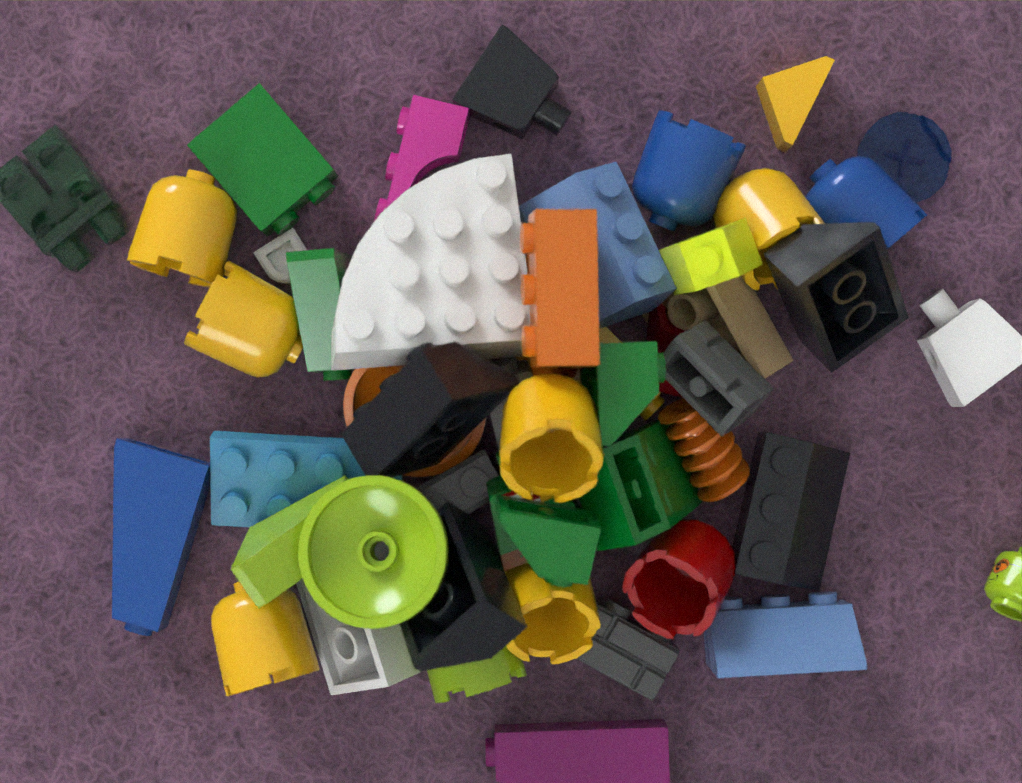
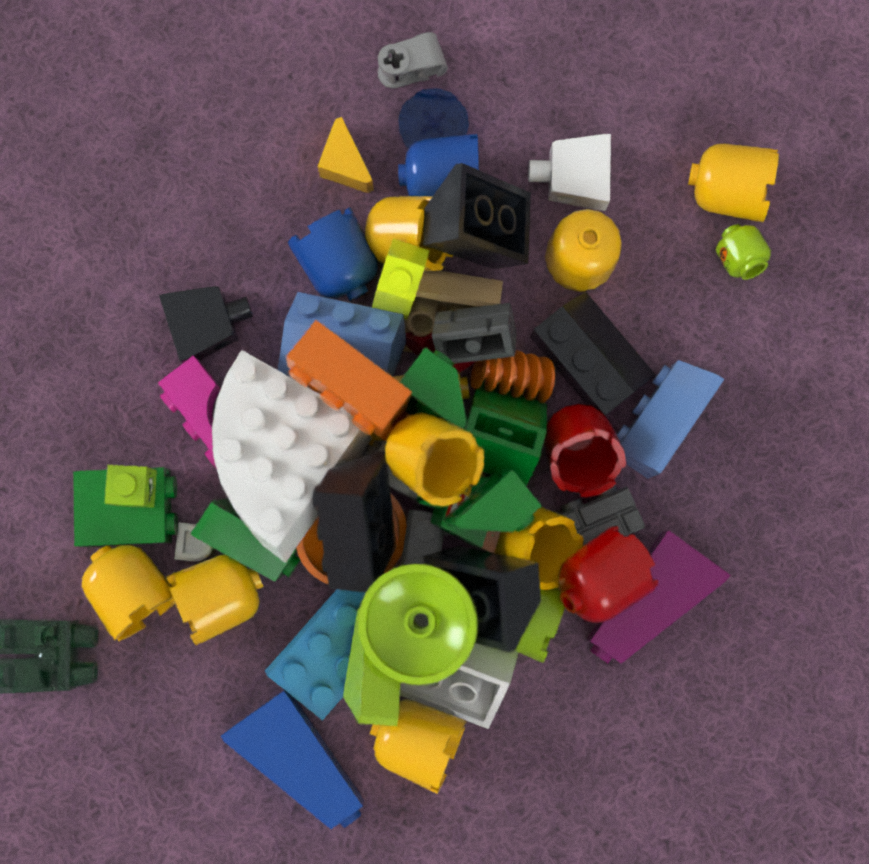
camera: 55 degrees left, 5 degrees down
none -> lime brick [105,465,157,508]
none -> light grey piece [378,32,448,89]
none -> yellow cylinder [545,209,622,292]
none -> red cylinder [558,526,658,623]

